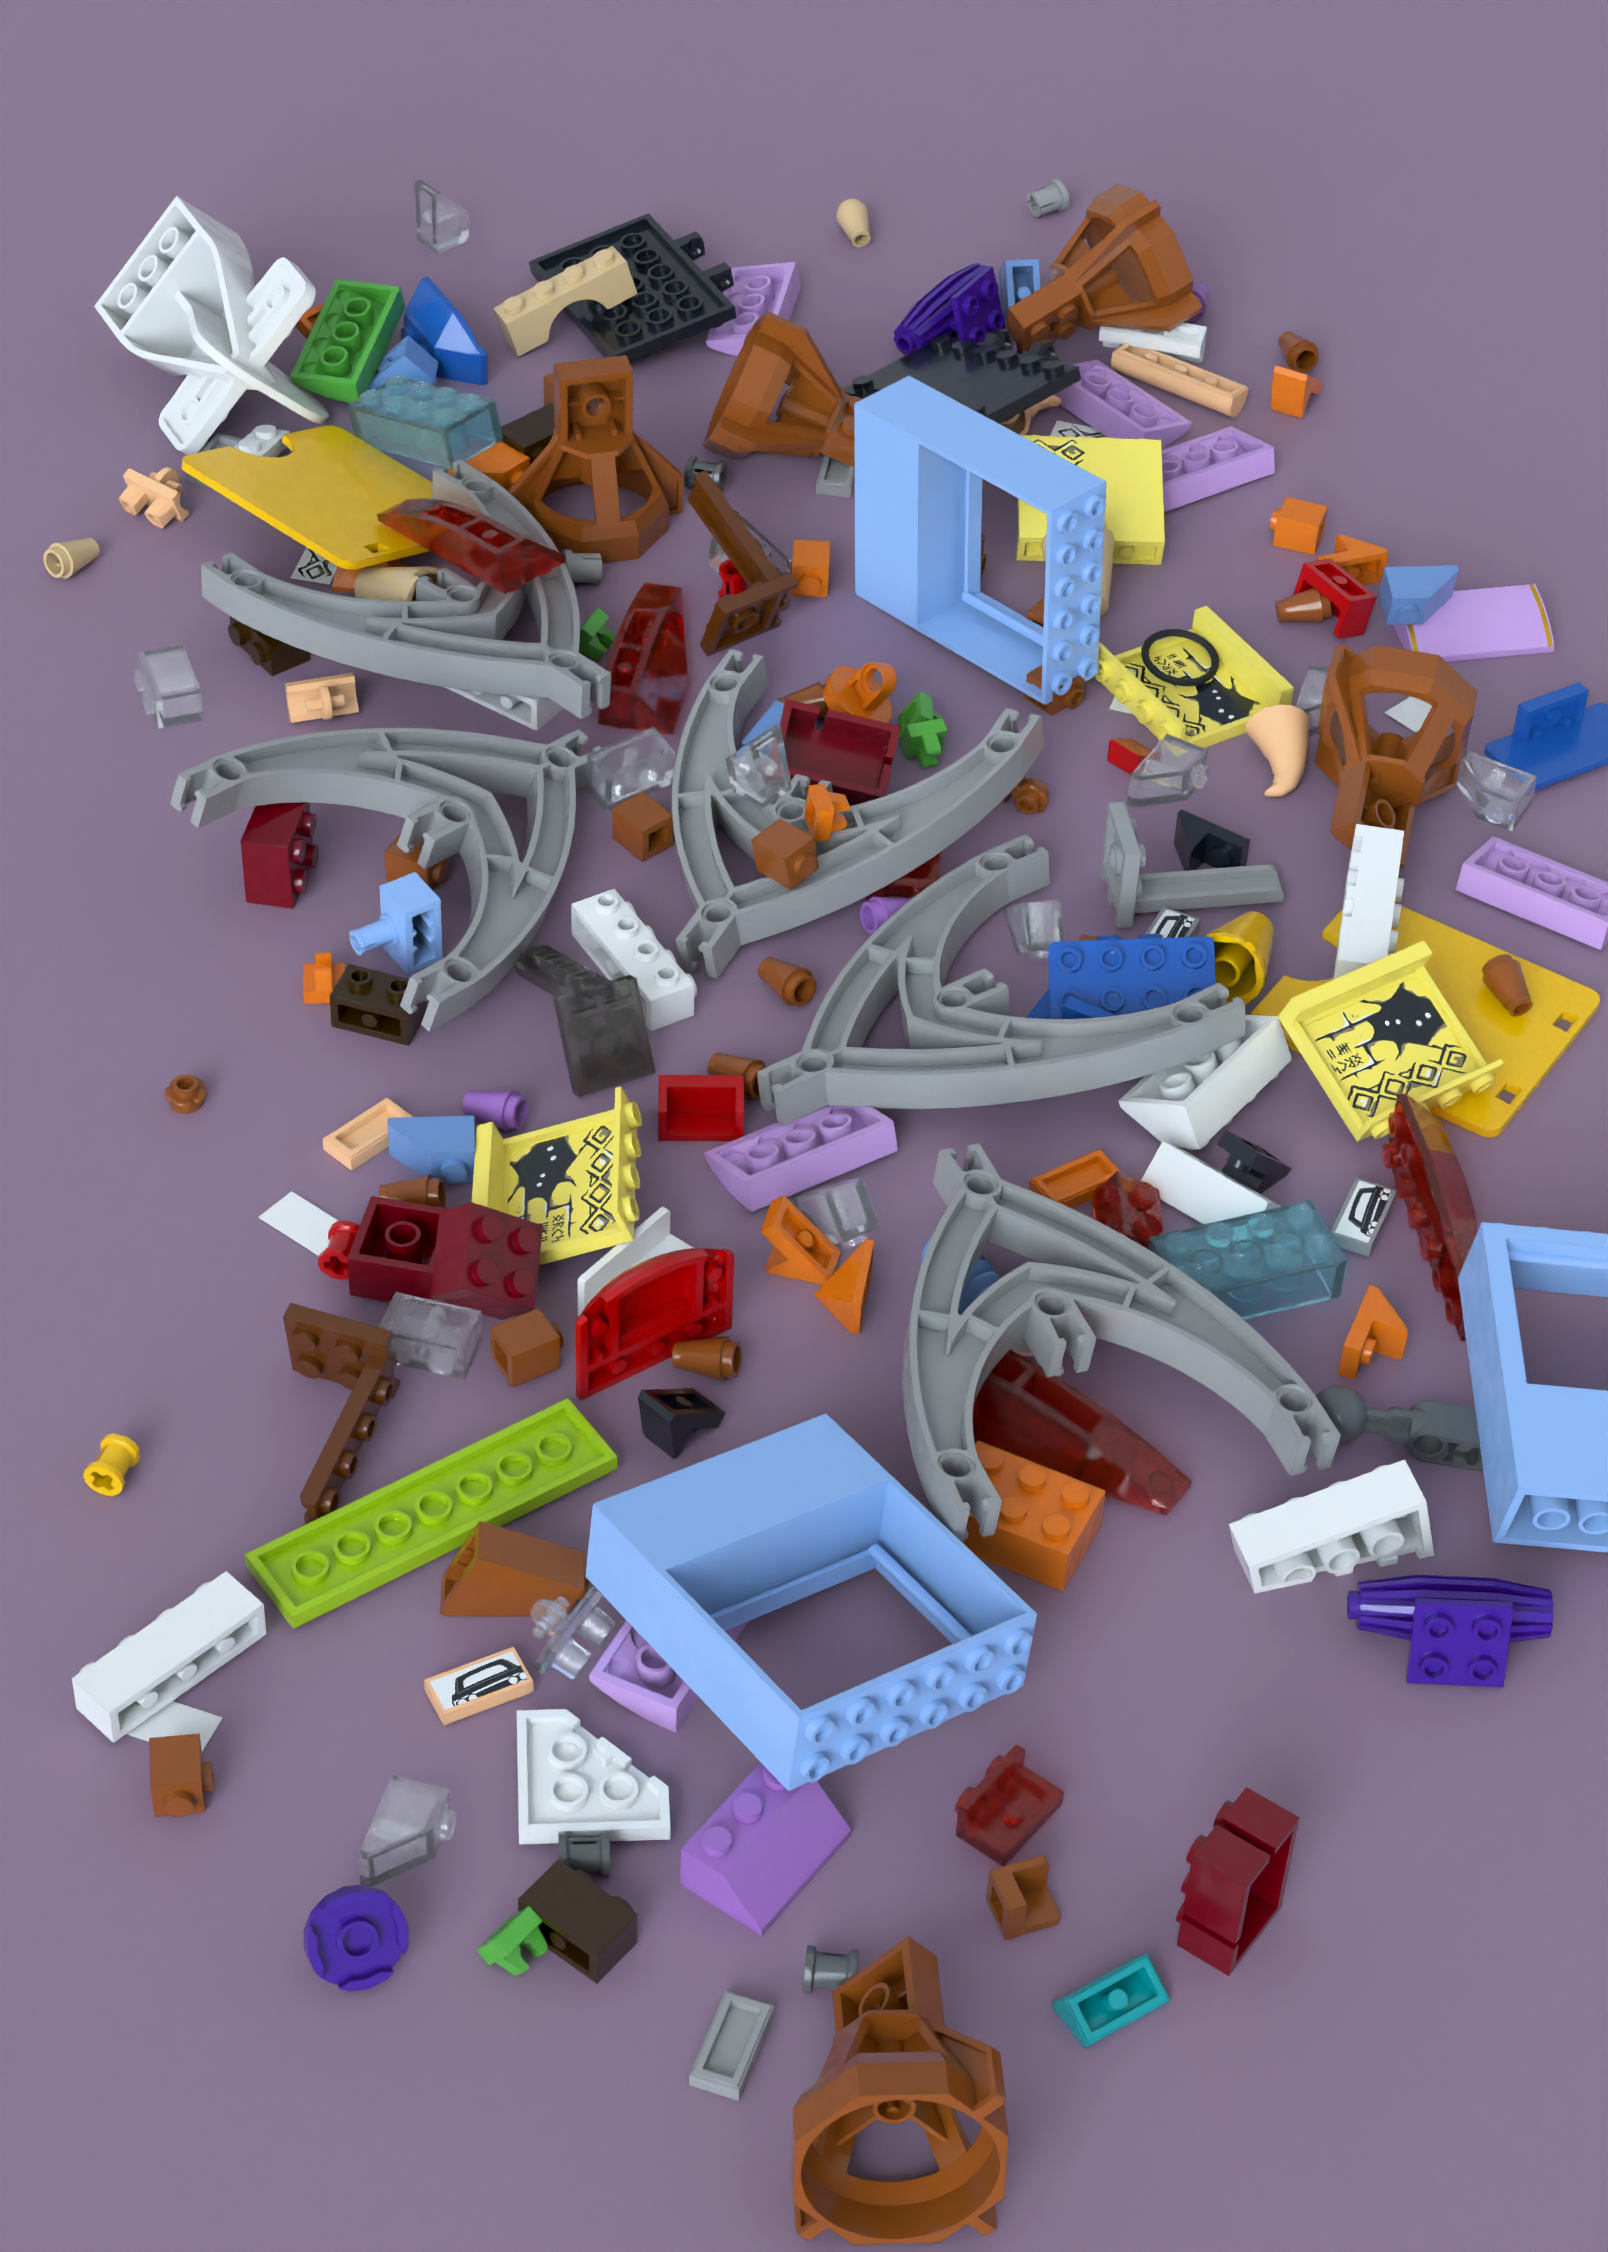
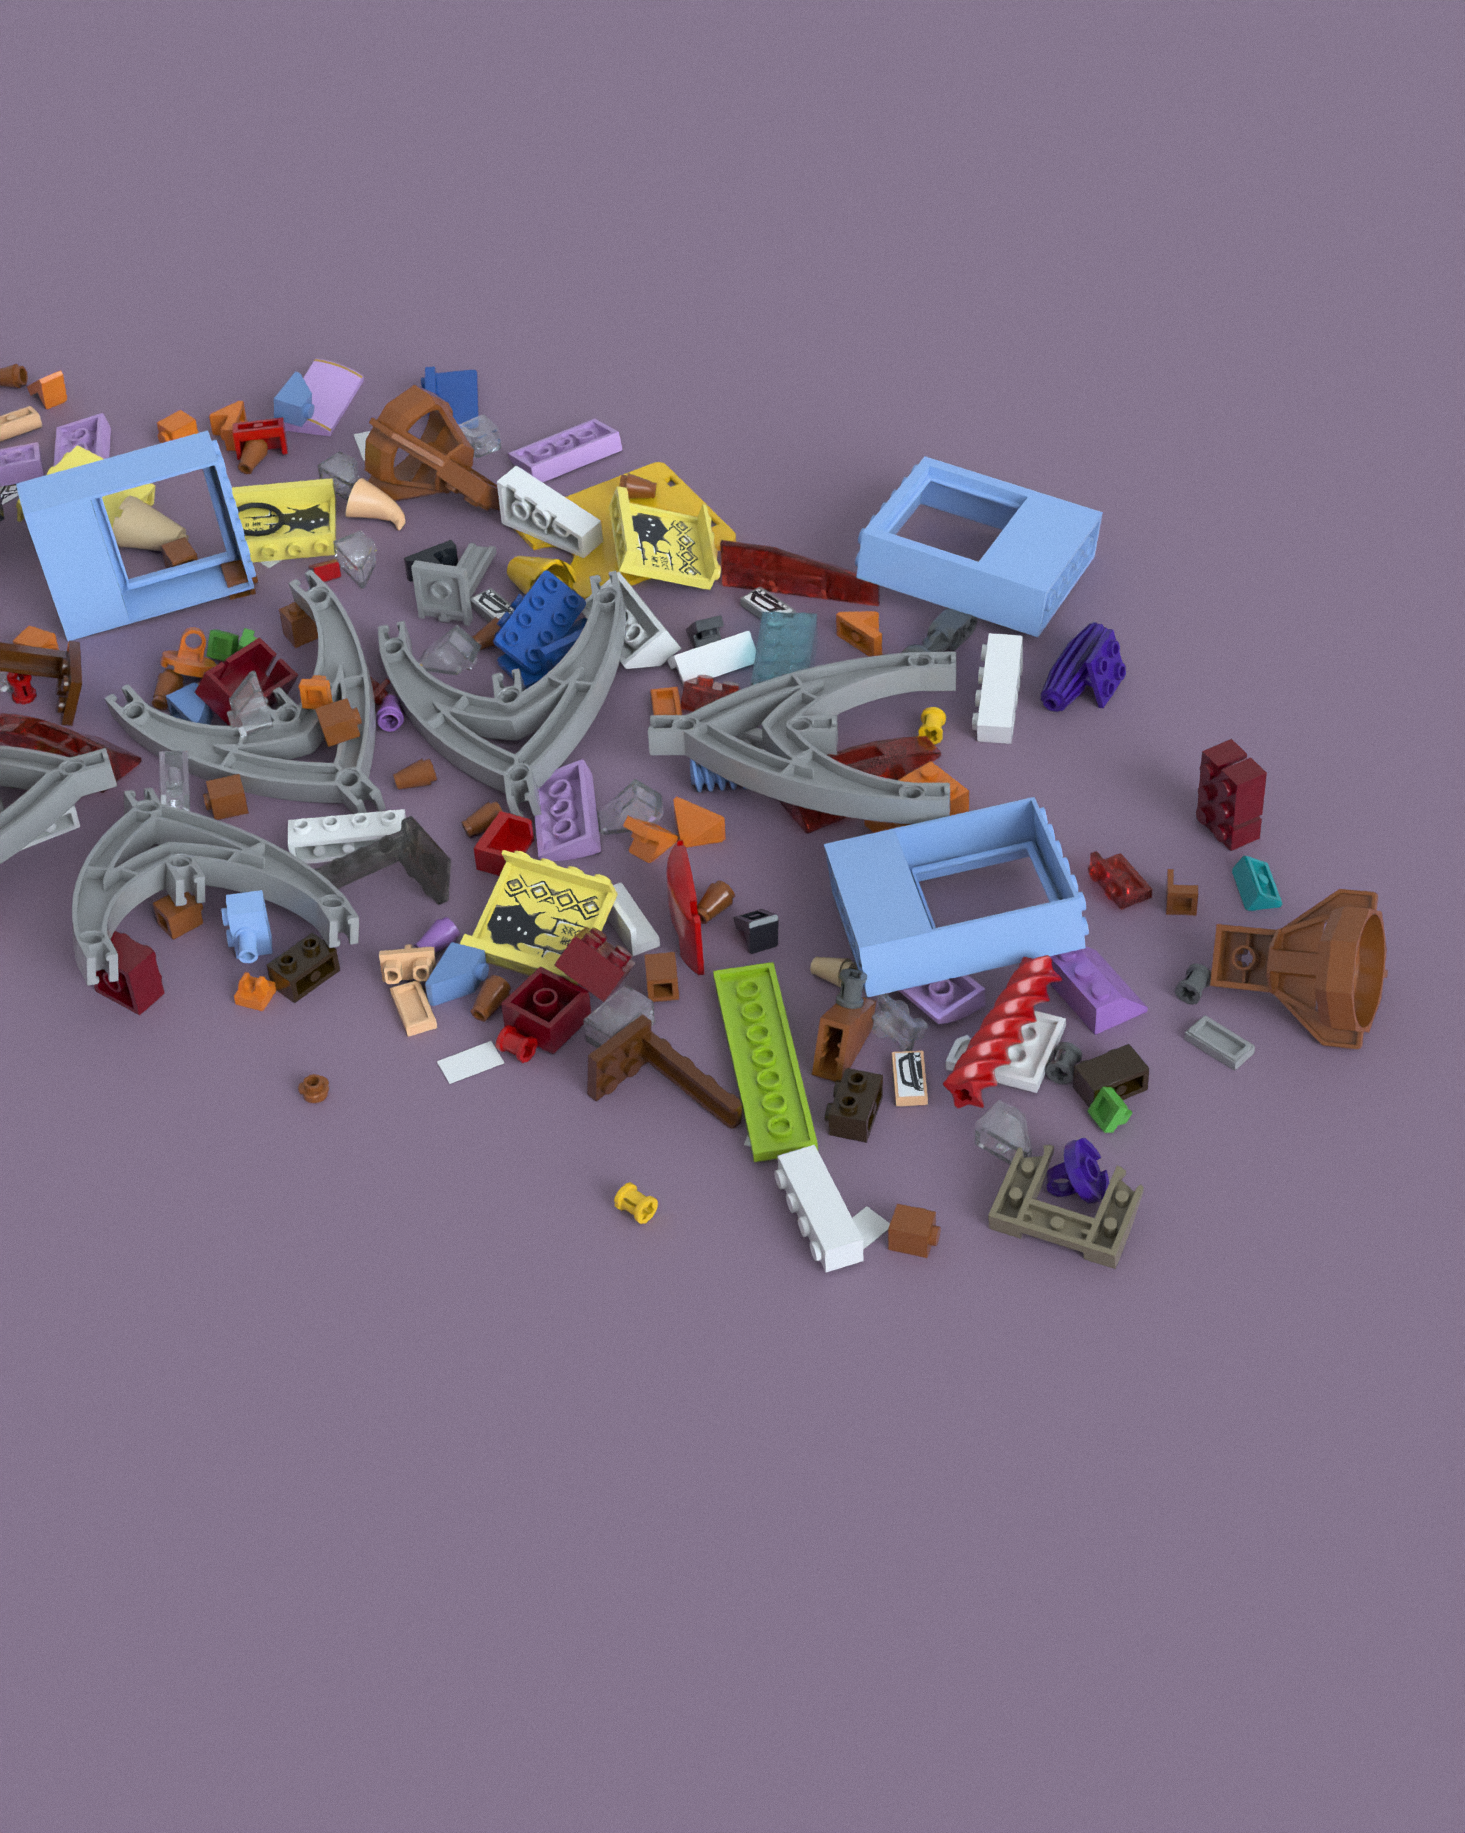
camera: 60 degrees left, 0 degrees up
none -> light nougat hips [379,944,436,984]
none -> dark brown brick [824,1068,883,1143]
none -> dark grey bush [835,968,867,1009]
none -> yellow bush [918,707,946,745]
none -> red piece [943,955,1062,1109]
none -> dark tan wedge [988,1145,1144,1269]

